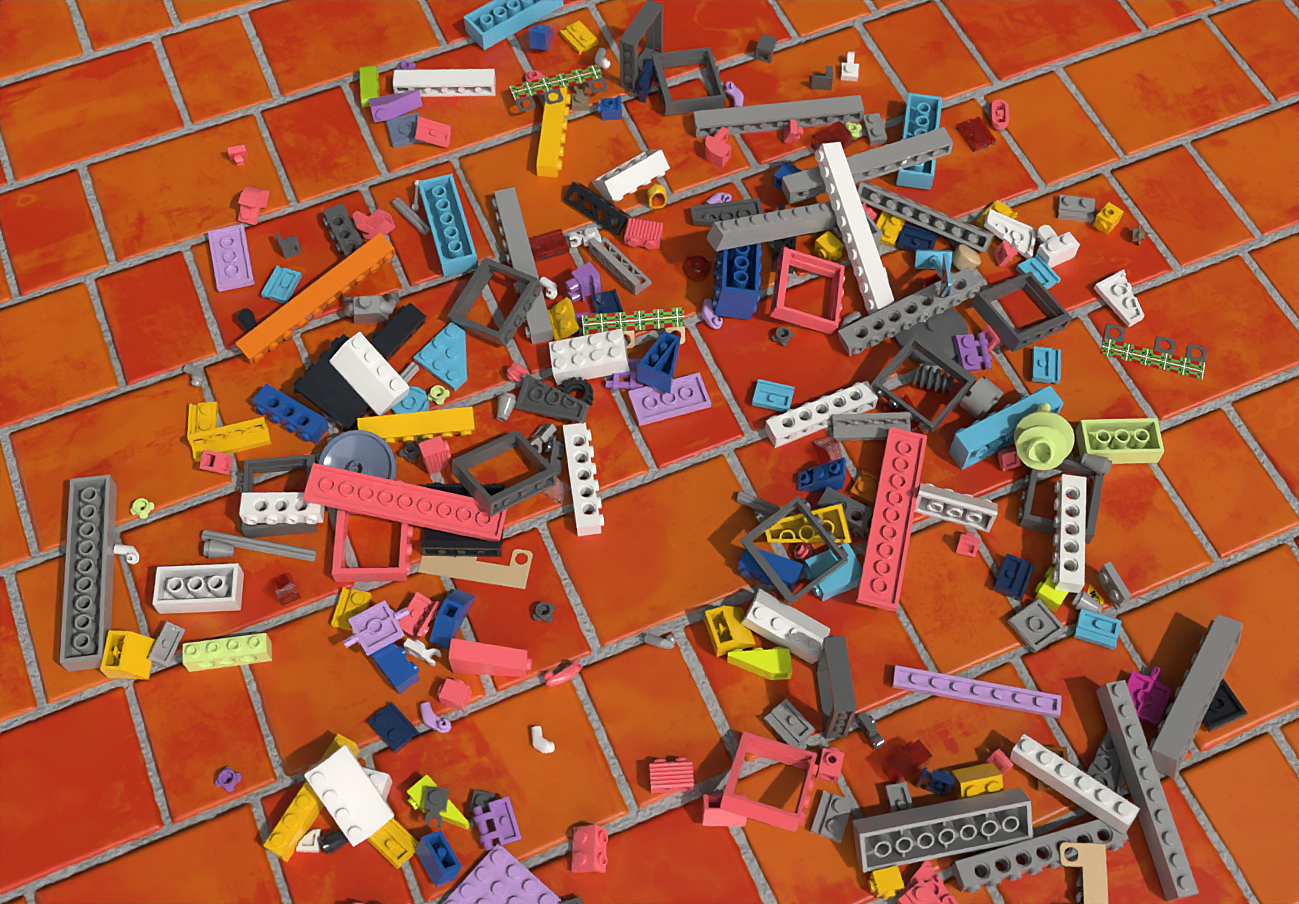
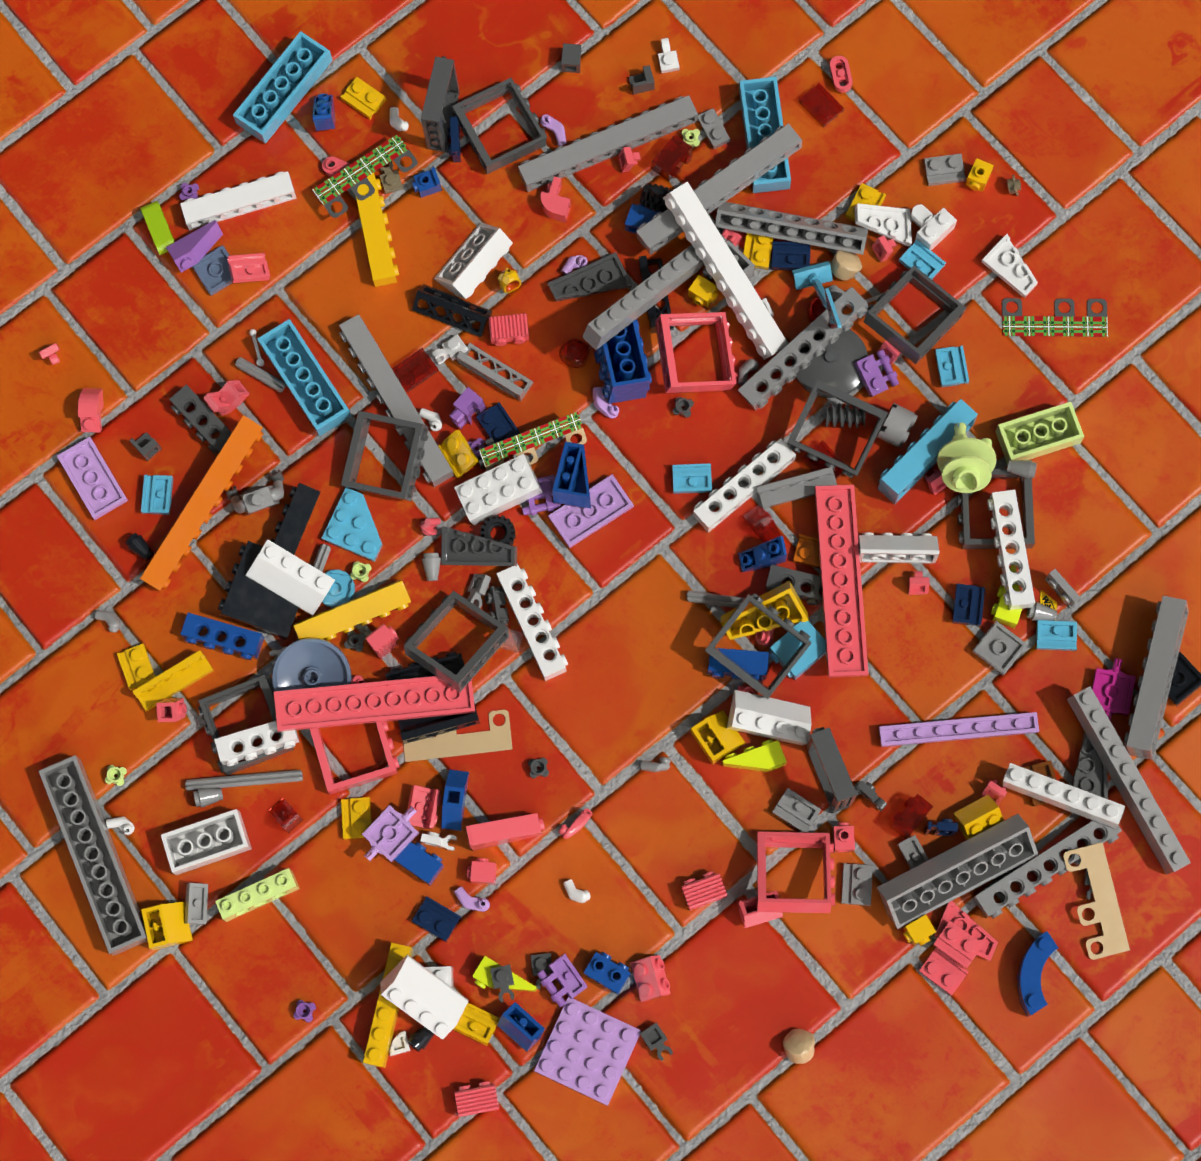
camera: 10 degrees left, 15 degrees up
none -> blue brick [584,952,631,995]
none -> black tyre [640,184,673,212]

